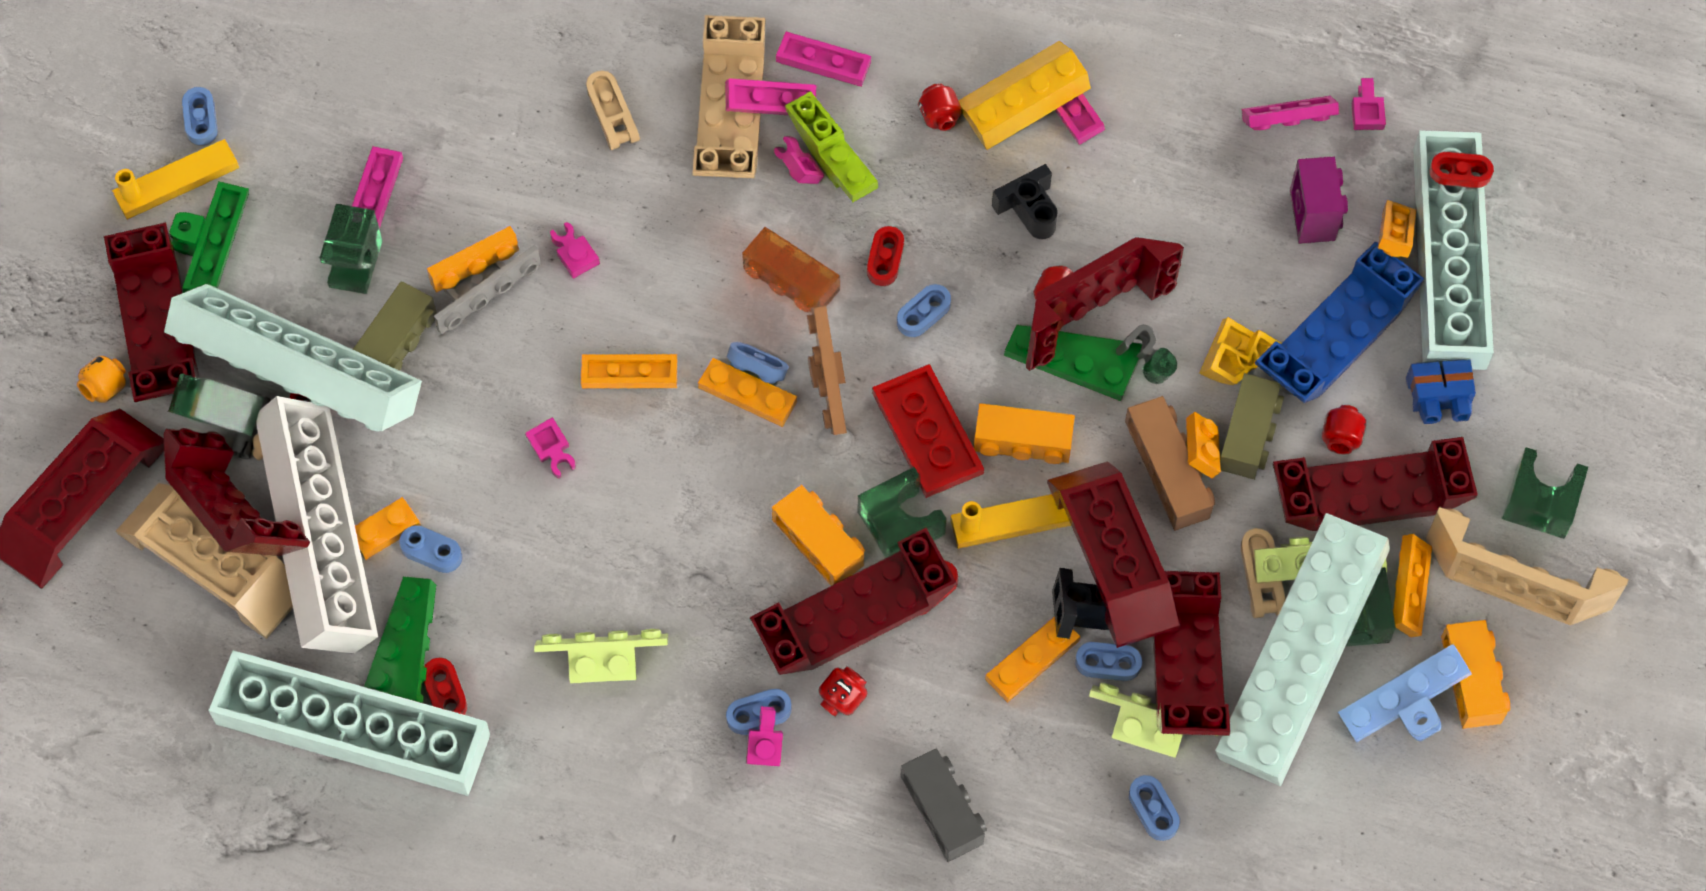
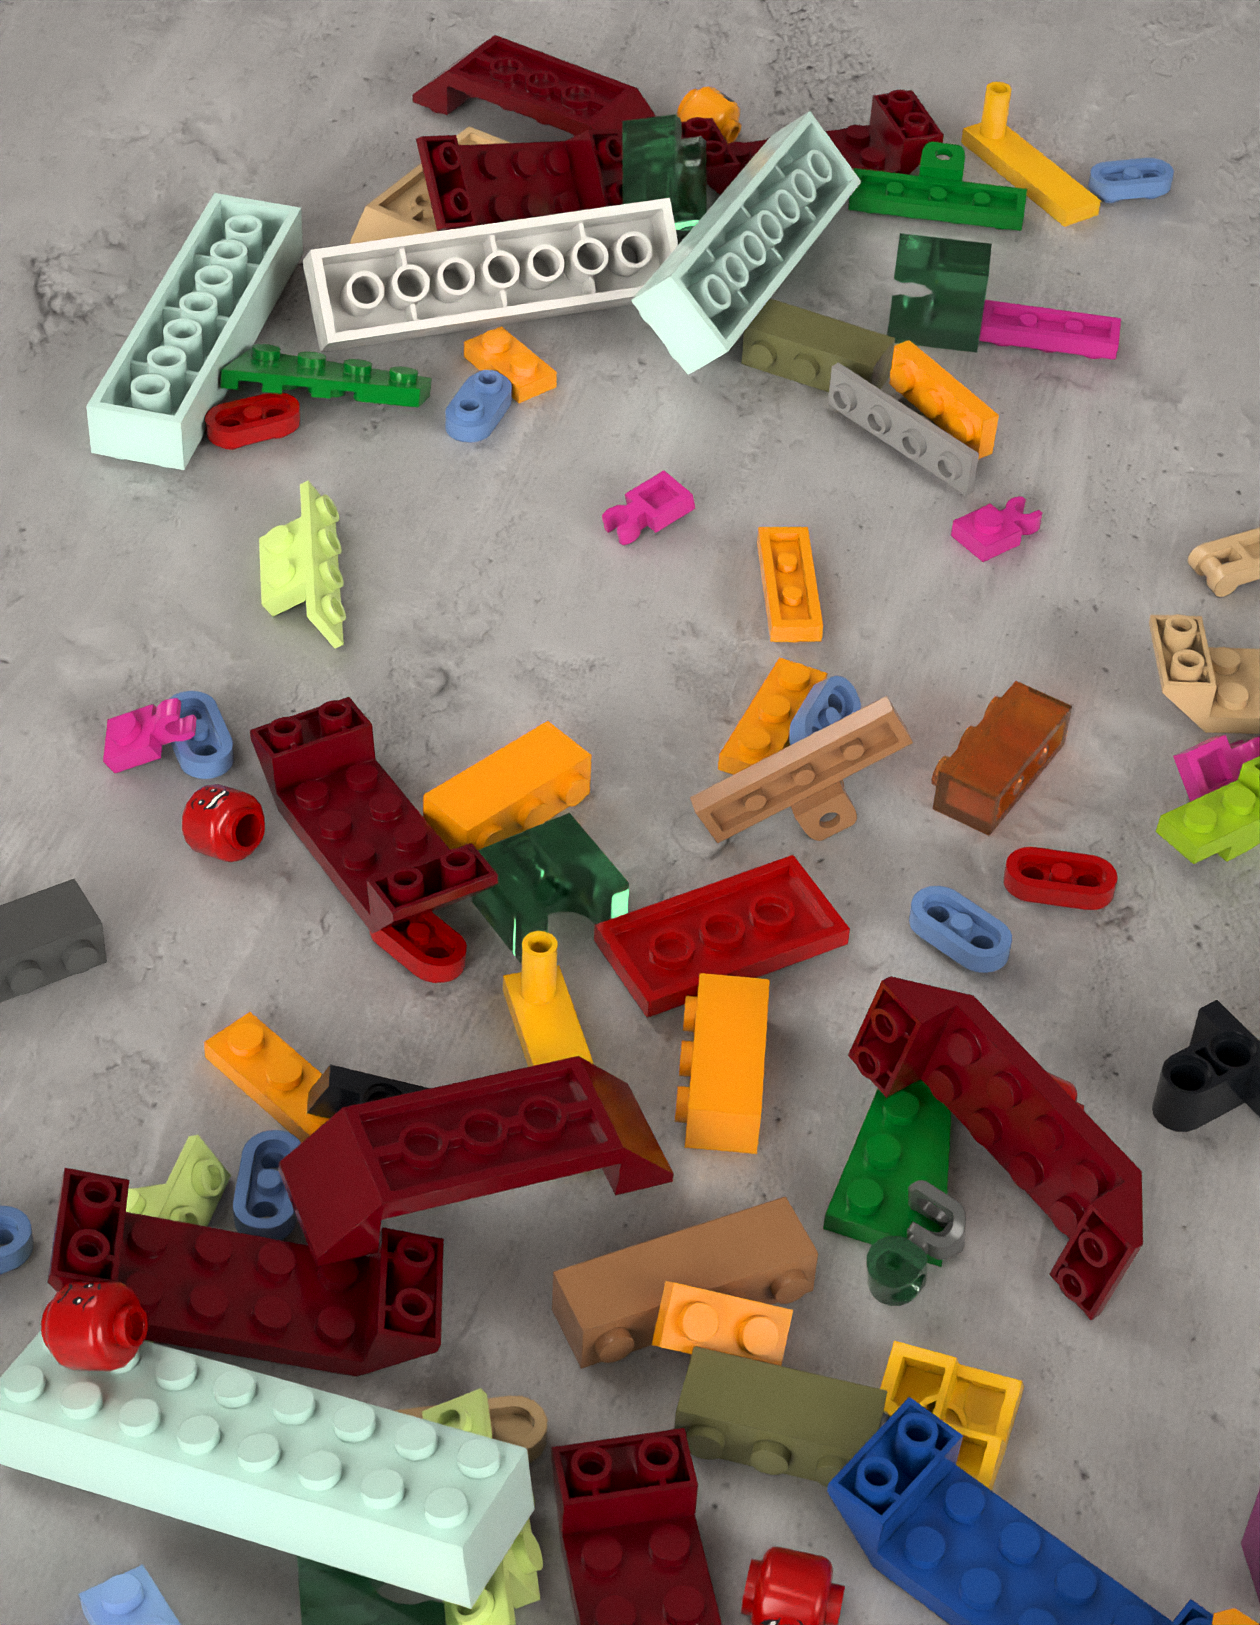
camera: 85 degrees right, 20 degrees down
none -> red head [41,1281,148,1371]

